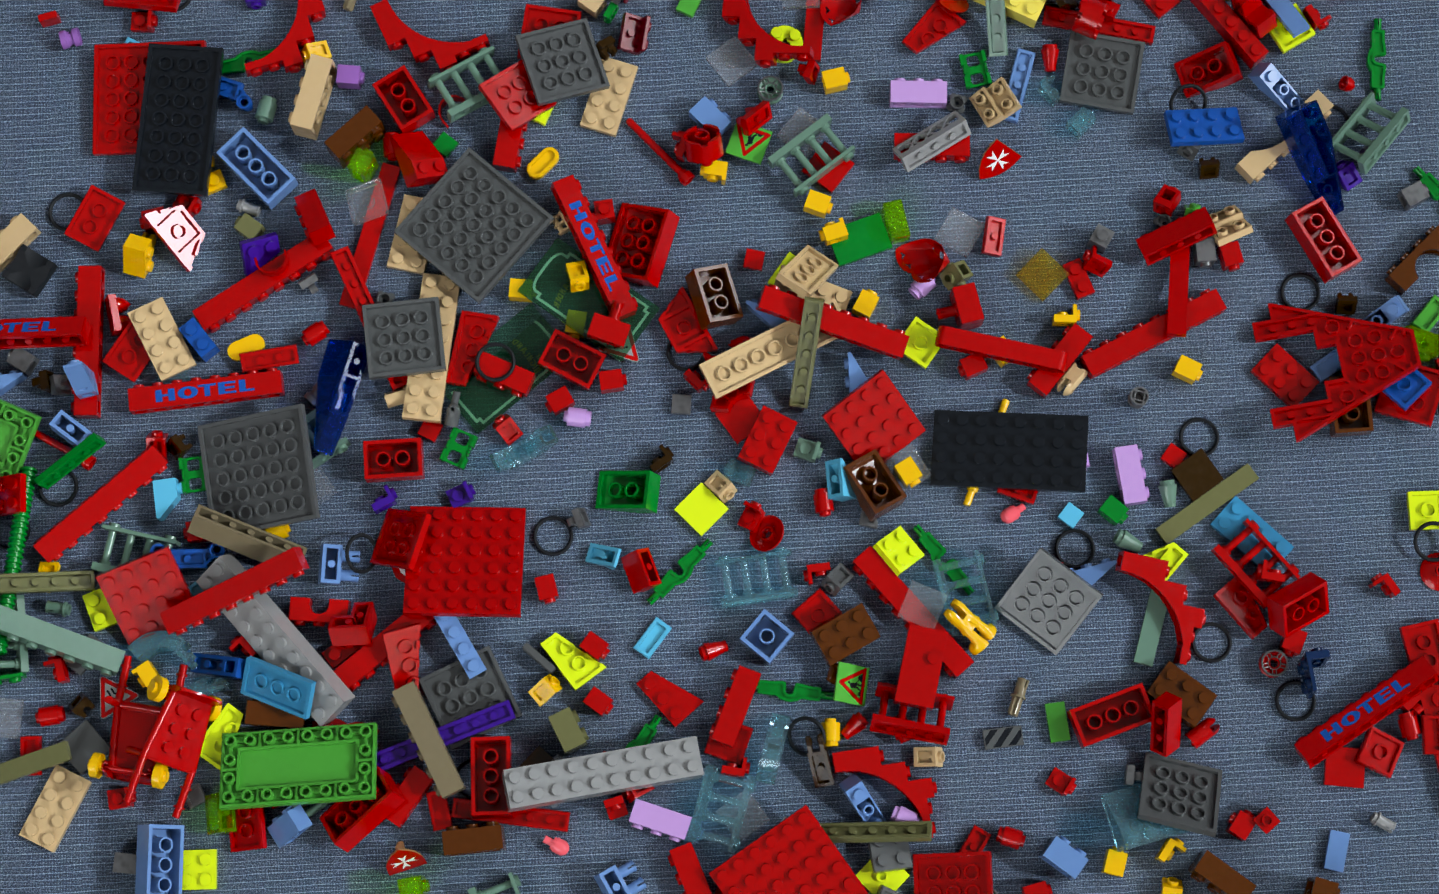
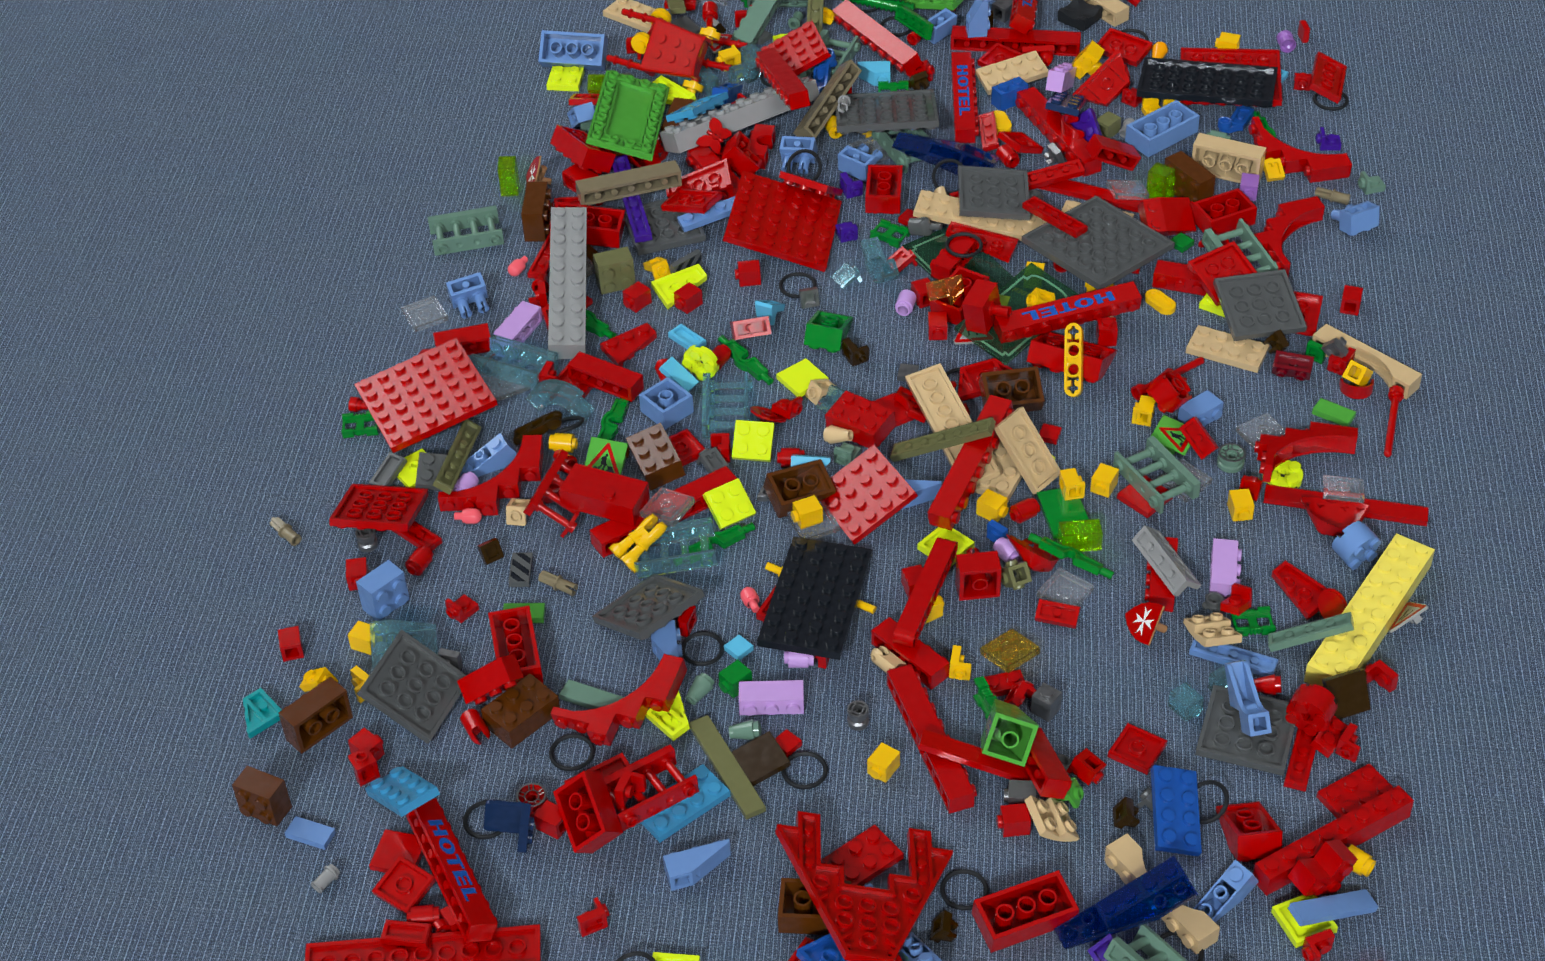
camera: 100 degrees right, 35 degrees down
none -> dark azure plate [365,766,440,817]
none -> coral cylinder [454,508,482,524]
none -> dark brown tile [477,538,504,565]
none -> red cone [531,272,549,293]
none -> medium azure tile [659,357,699,392]
none -> red tile [661,189,723,214]
none -> medium blue slope [663,839,731,891]
none -> neon yellow plate [682,345,719,381]
none -> red piece [696,117,732,154]
none -> red brick [712,344,731,370]
none -> neon yellow plate [732,420,775,462]
none -> tan cone [823,425,853,444]
none -> clear light blue bracket [831,262,862,290]
none -> light grey pin [837,95,851,113]
none -> medium blue brick [838,143,883,182]
none -> clear orange slope [926,274,964,306]
none -> black tyre [932,159,964,195]
none -> green piece [973,676,998,720]
none -> bright green slope [981,699,1039,767]
none -> blue plate [987,519,1008,543]
none -> red plate [997,131,1044,154]
none -> red brick [1009,498,1040,524]
none -> red tile [1022,196,1088,238]
none -> green piece [1028,532,1114,580]
none -> lavender brick [1045,62,1077,93]
none -> dark blue plate [1045,91,1088,117]
none -> yellow beam [1064,323,1083,397]
none -> red tile [1108,723,1167,775]
none -> light orange cone [1152,42,1168,59]
none -> yellow brick [1215,32,1241,49]
none -> red bracket [1220,583,1252,616]
none -> medium blue arch [1224,660,1272,737]

